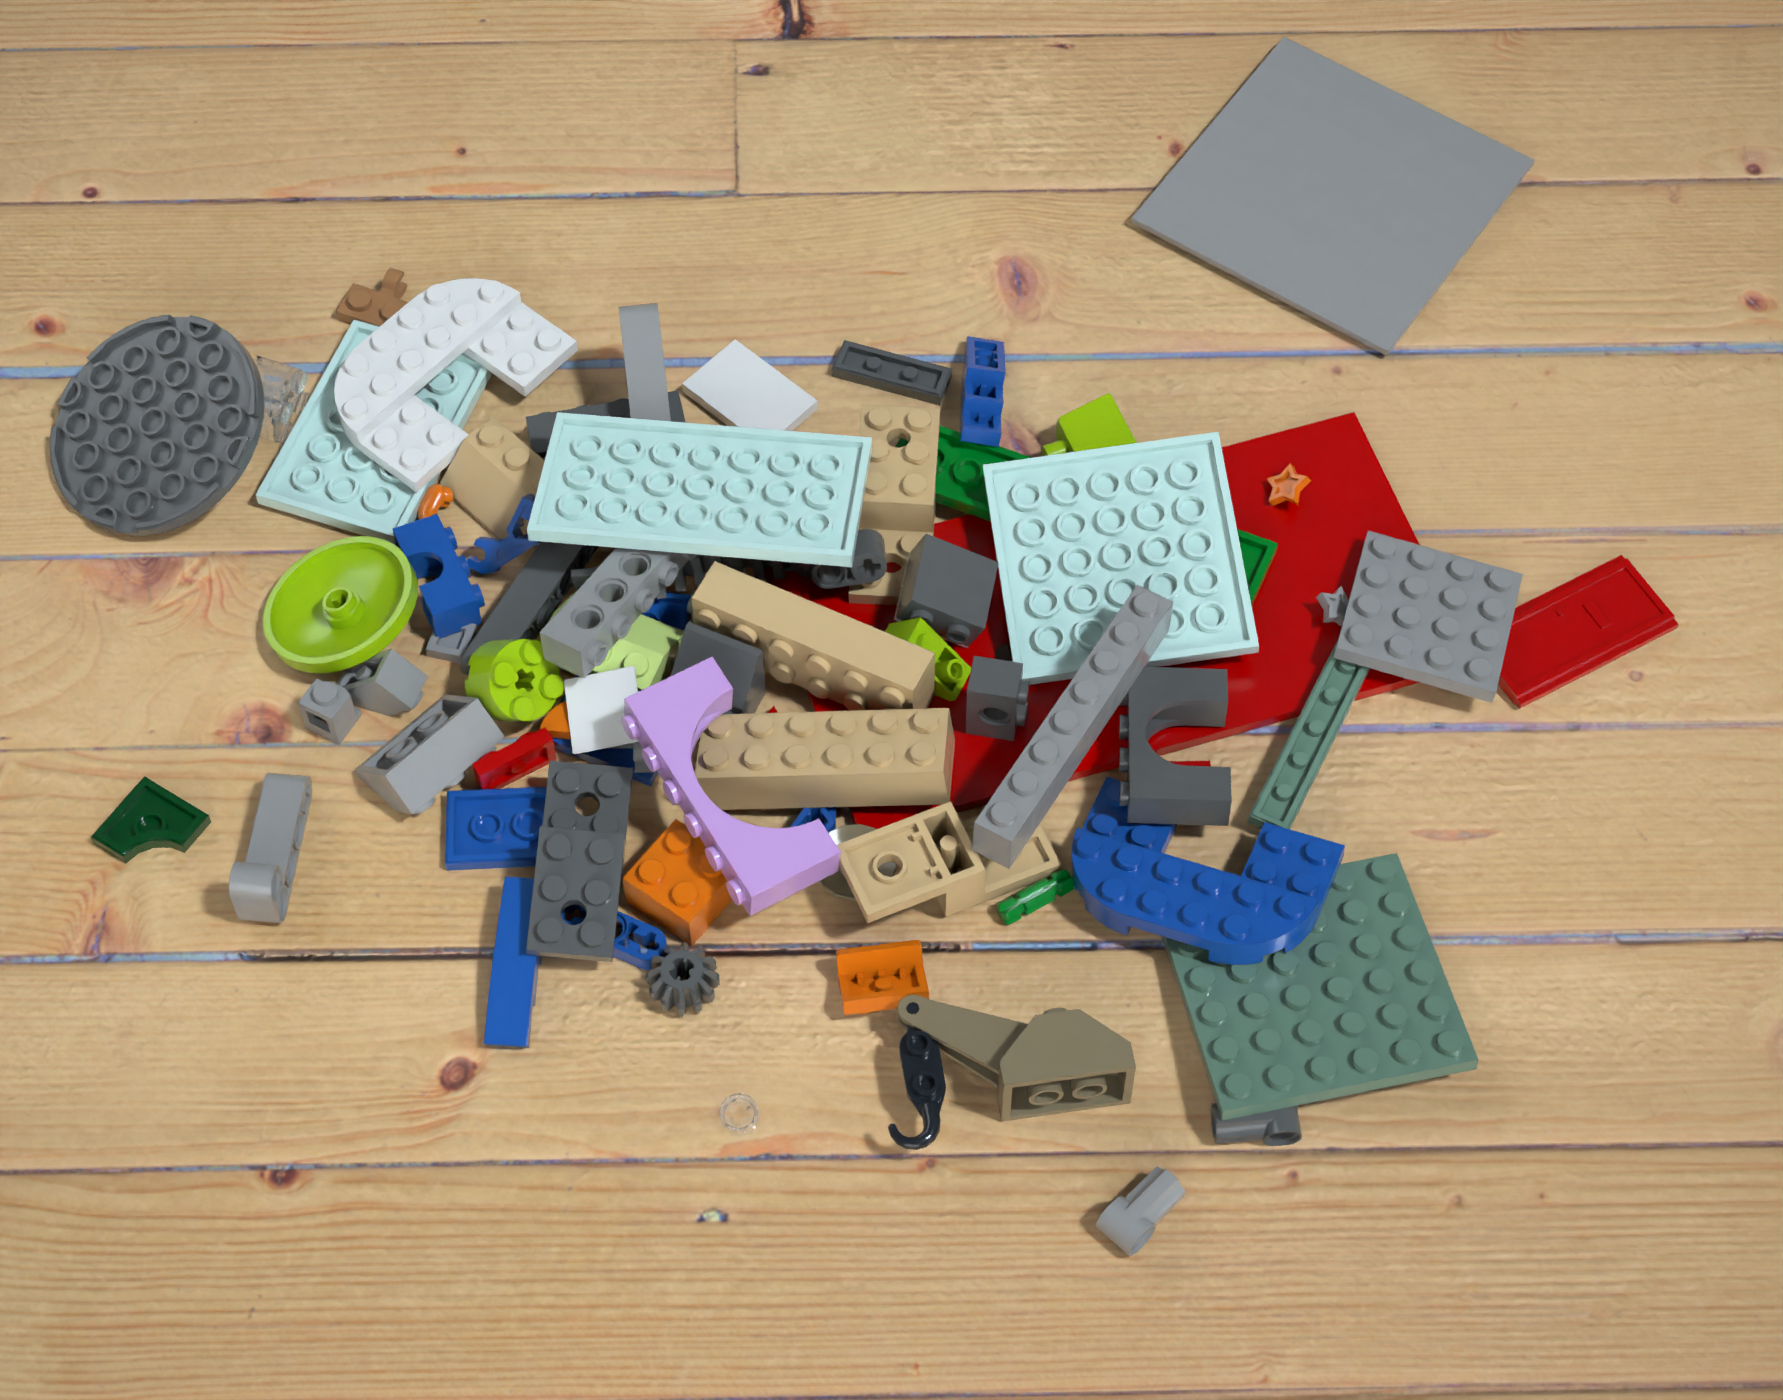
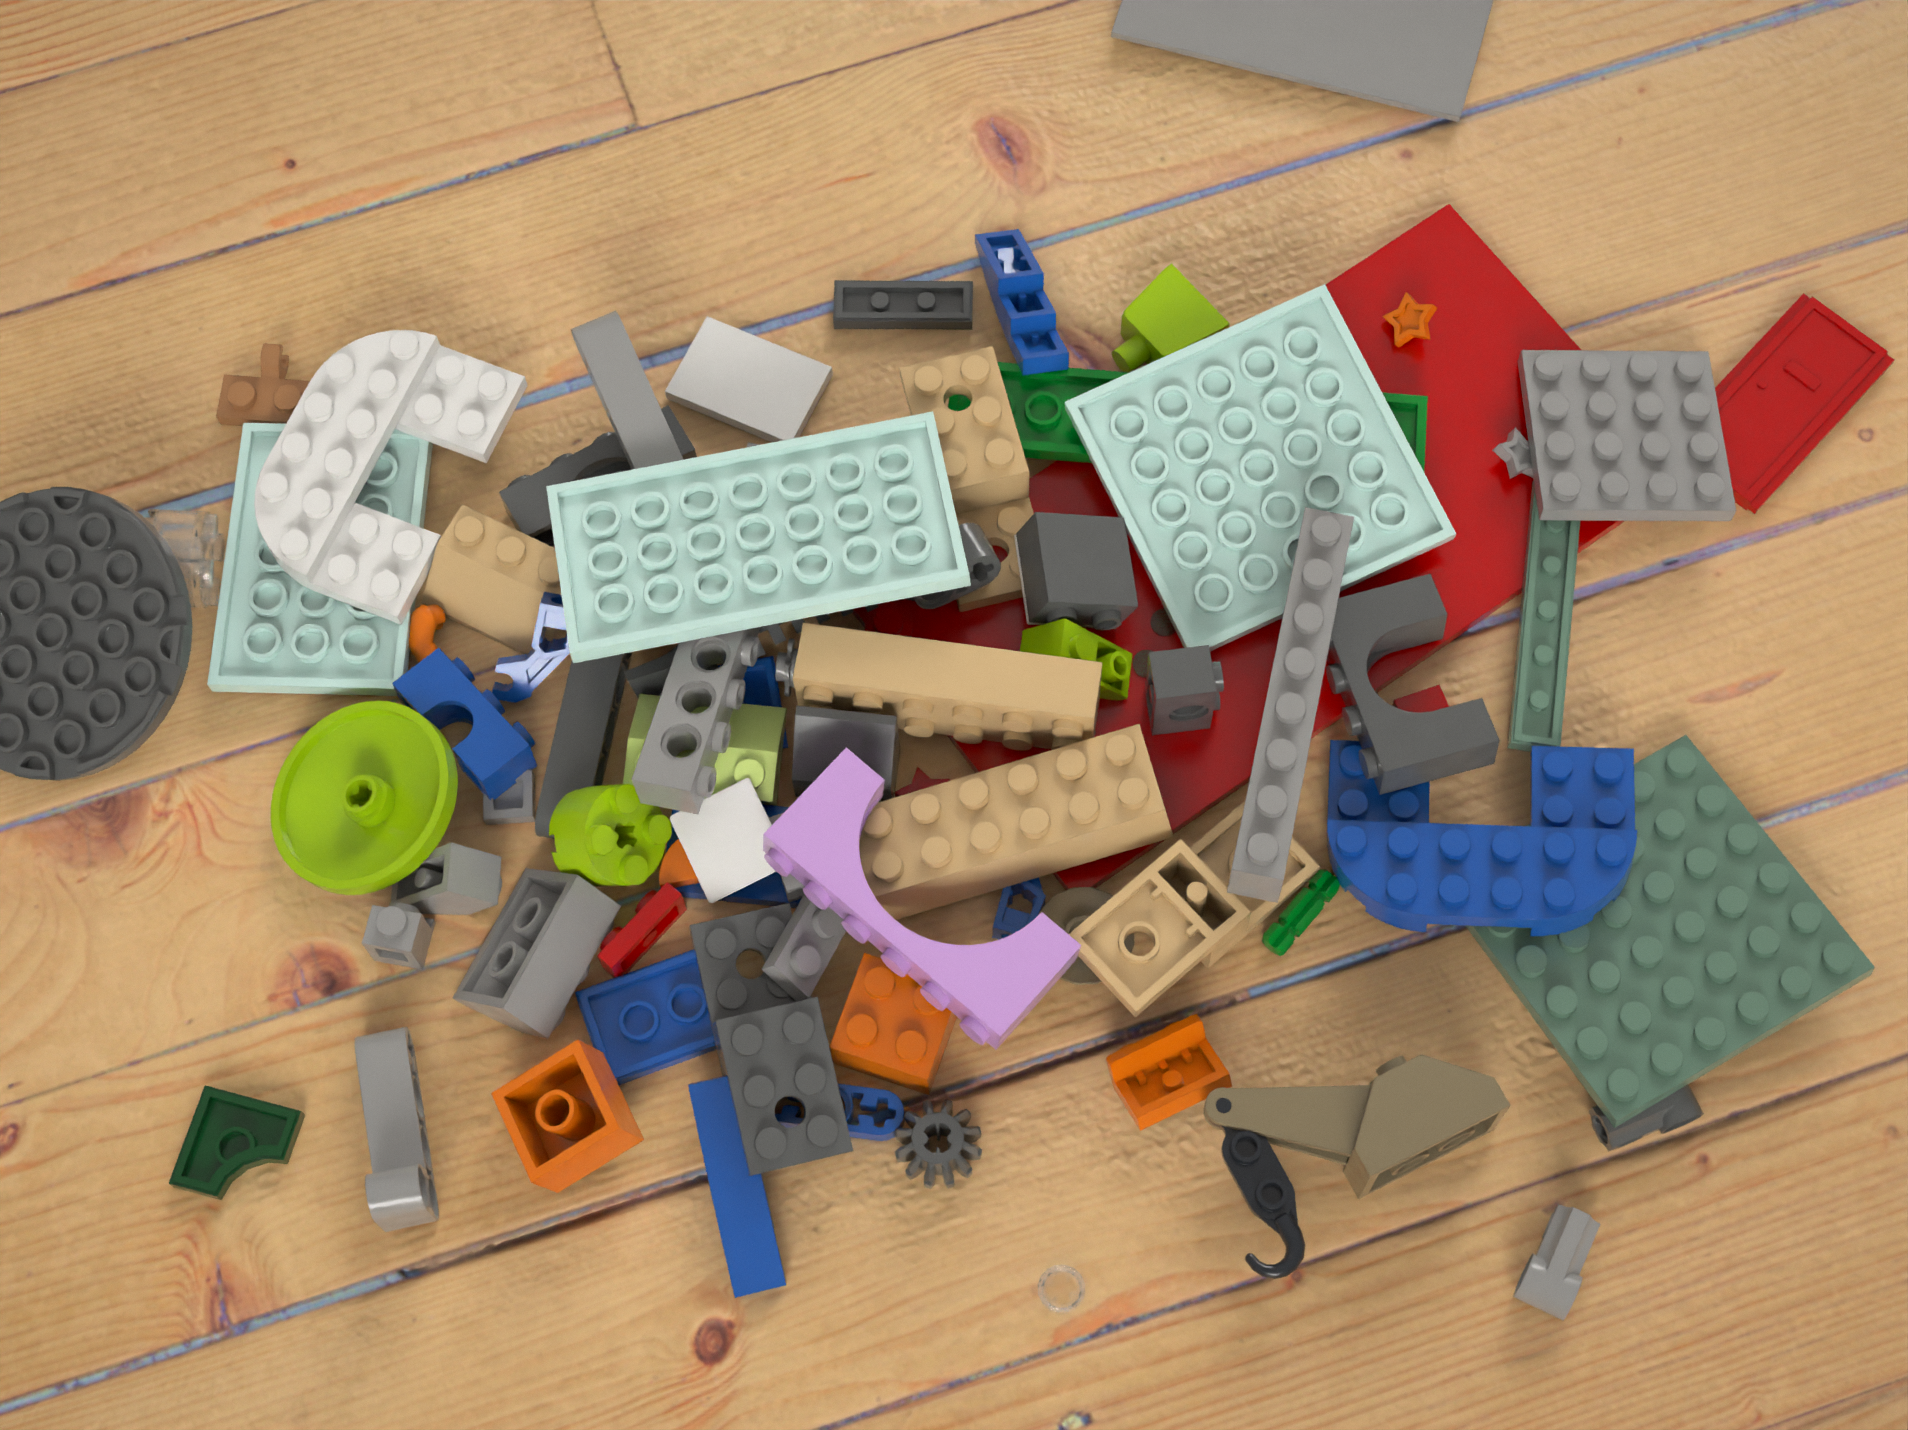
camera: 15 degrees left, 10 degrees up
none -> orange brick [491,1039,644,1193]
none -> light grey plate [762,894,846,1001]

